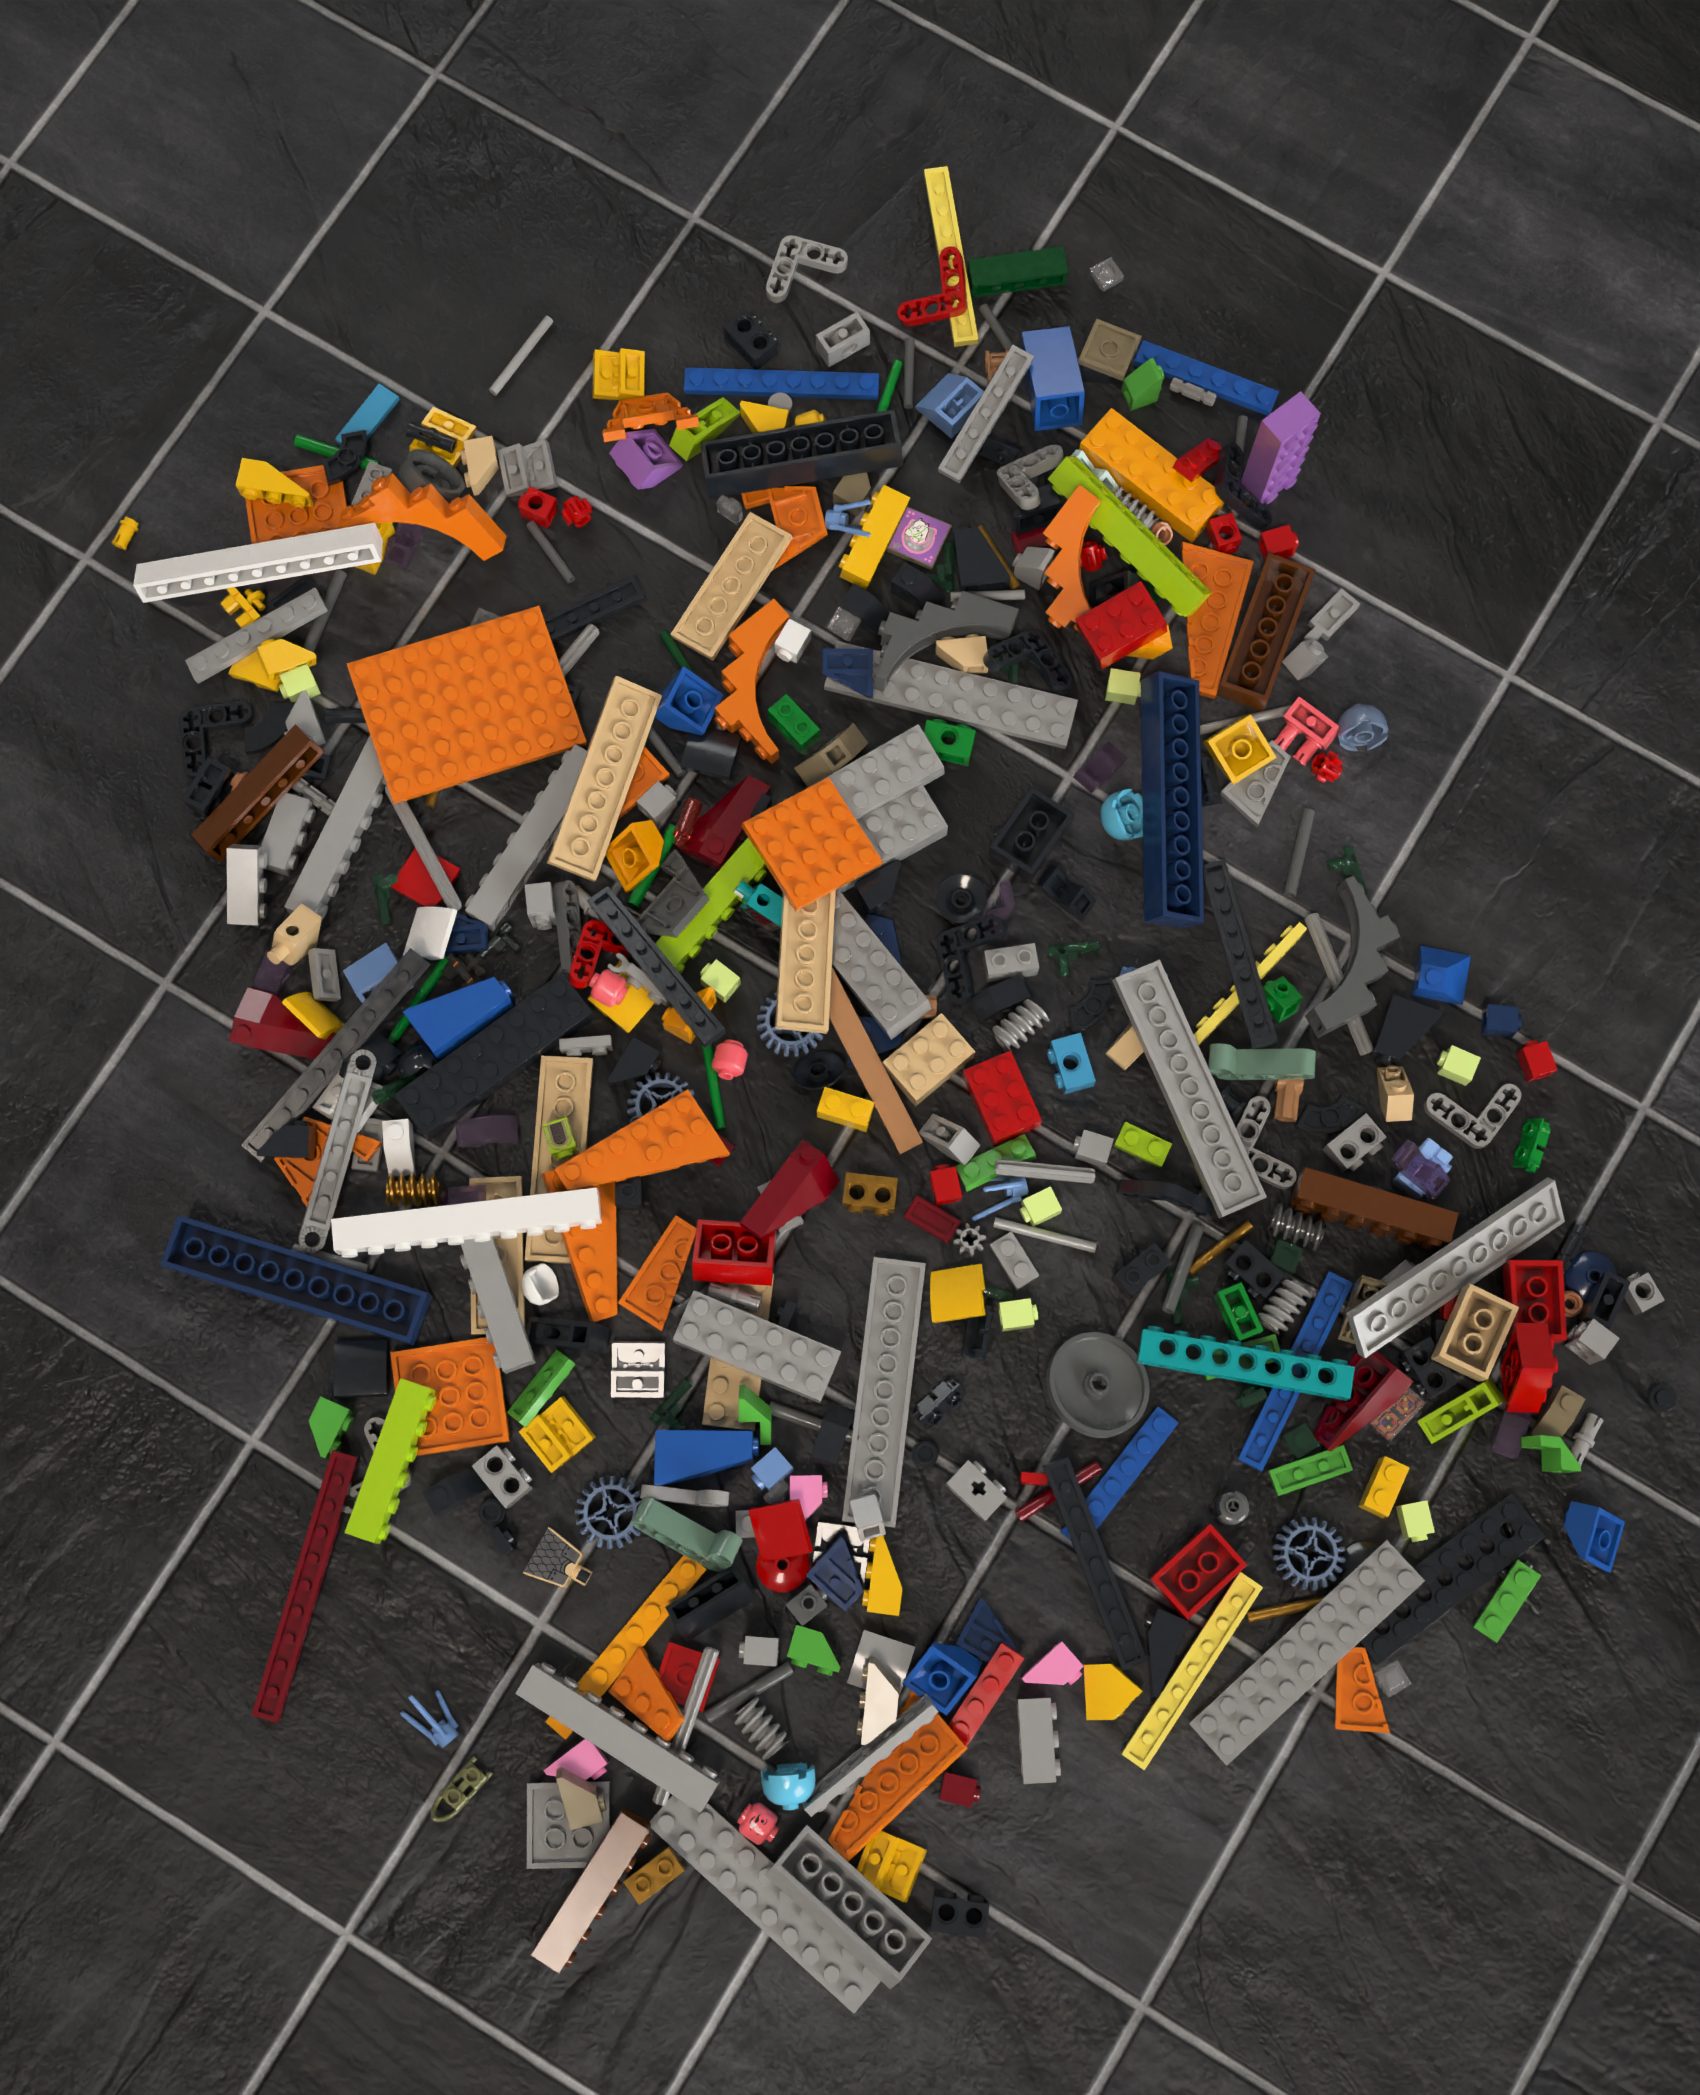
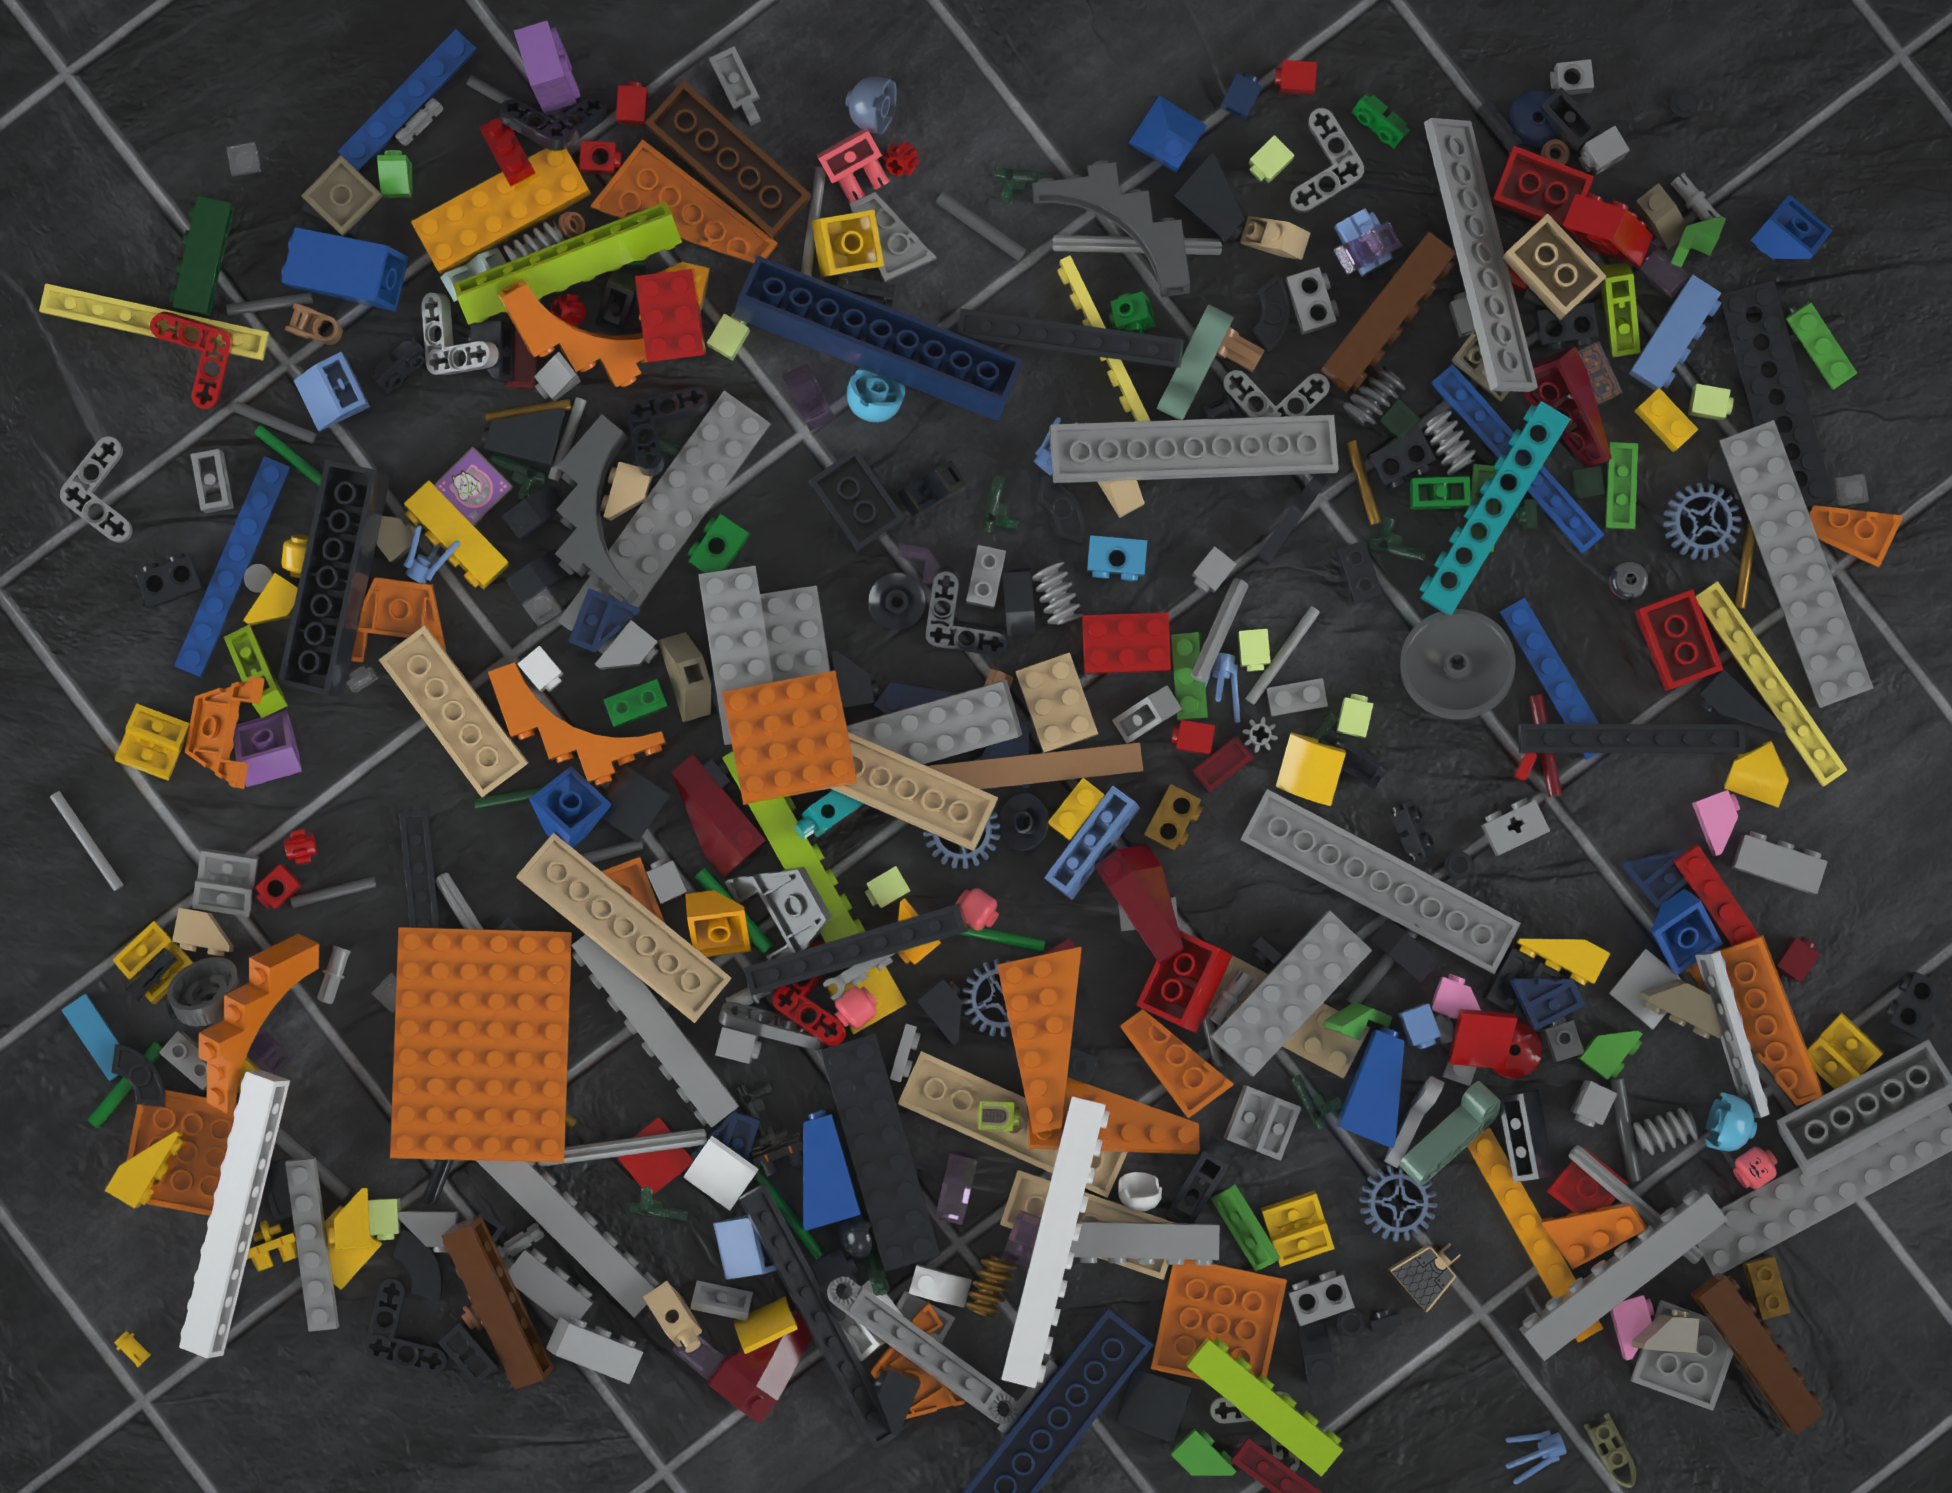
camera: 70 degrees left, 10 degrees up
clear red cylinder [673,798,703,847] -> none
light grey brick [849,1494,886,1542] -> none
light grey plate [938,345,1034,483] -> none
lime plate [1114,1122,1172,1169] -> none
dark grey piece [1162,1224,1204,1314] -> none
light grey brick [1282,638,1328,680] -> none
none -> light grey axle [317,946,351,1004]
none -> light grey slope [595,620,659,670]
none -> medium blue brick [1044,786,1140,900]
none -> medium blue brick [1628,275,1721,391]

